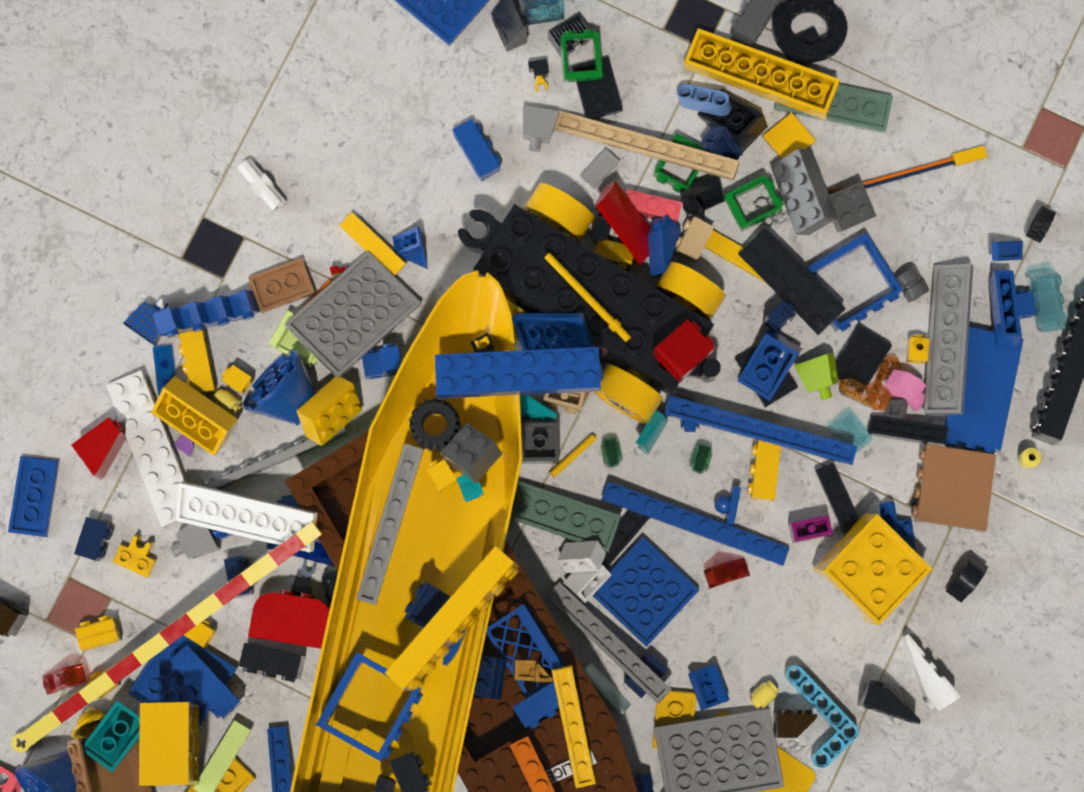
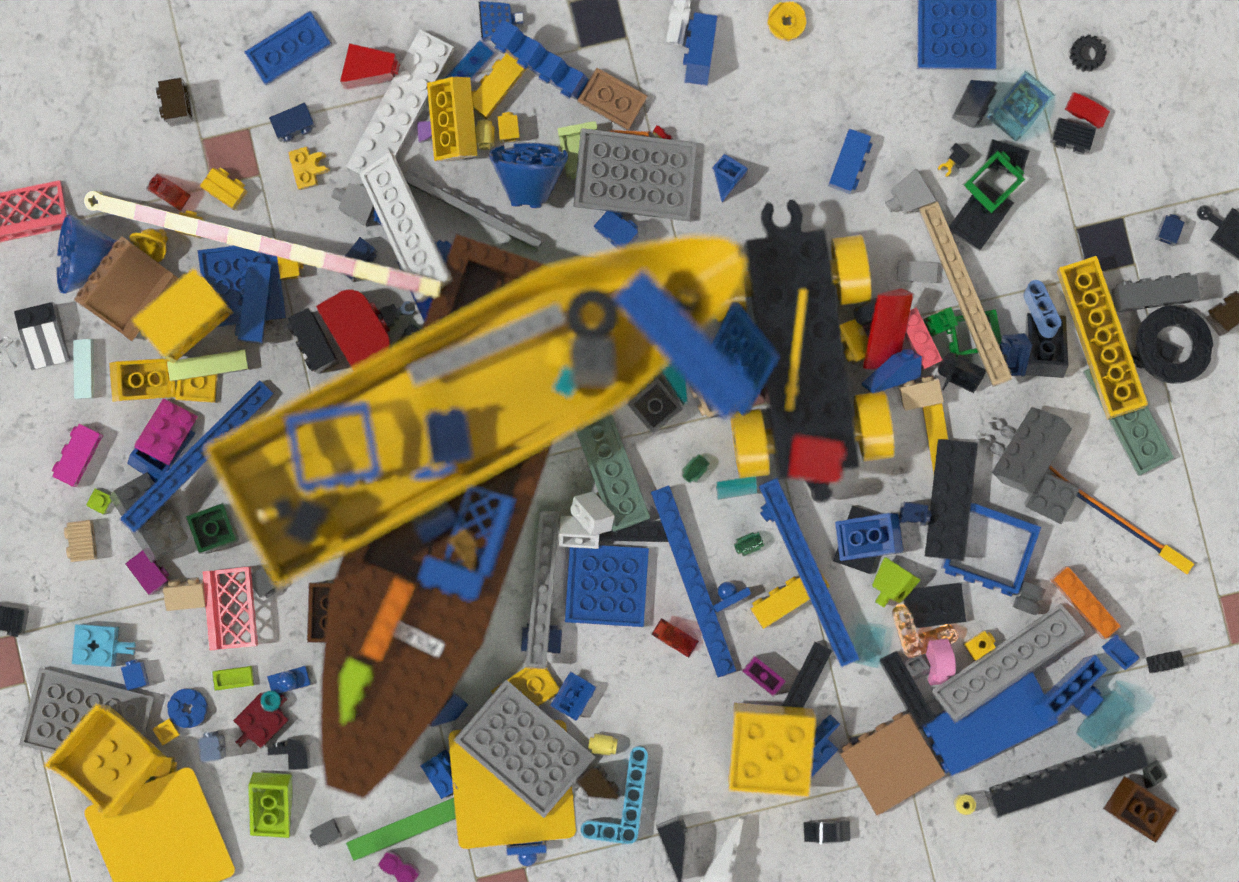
camera: 55 degrees right, 5 degrees up
teal slope [82,701,140,773] -> none
yellow brick [297,376,362,446] -> none
yellow tile [339,212,407,277] -> none
yellow brick [385,546,519,691] -> none
yellow bar [549,434,597,478] -> none
yellow tile [551,665,596,788] -> none
light aqua slope [584,663,631,715] -> none
green window [724,175,784,232] -> none
yellow tile [762,112,816,159] -> none
none -> blue wedge [683,12,717,86]
none -> yellow plate [767,1,806,42]
none -> green slope [923,307,958,337]
none -> orange brick [1050,566,1121,639]

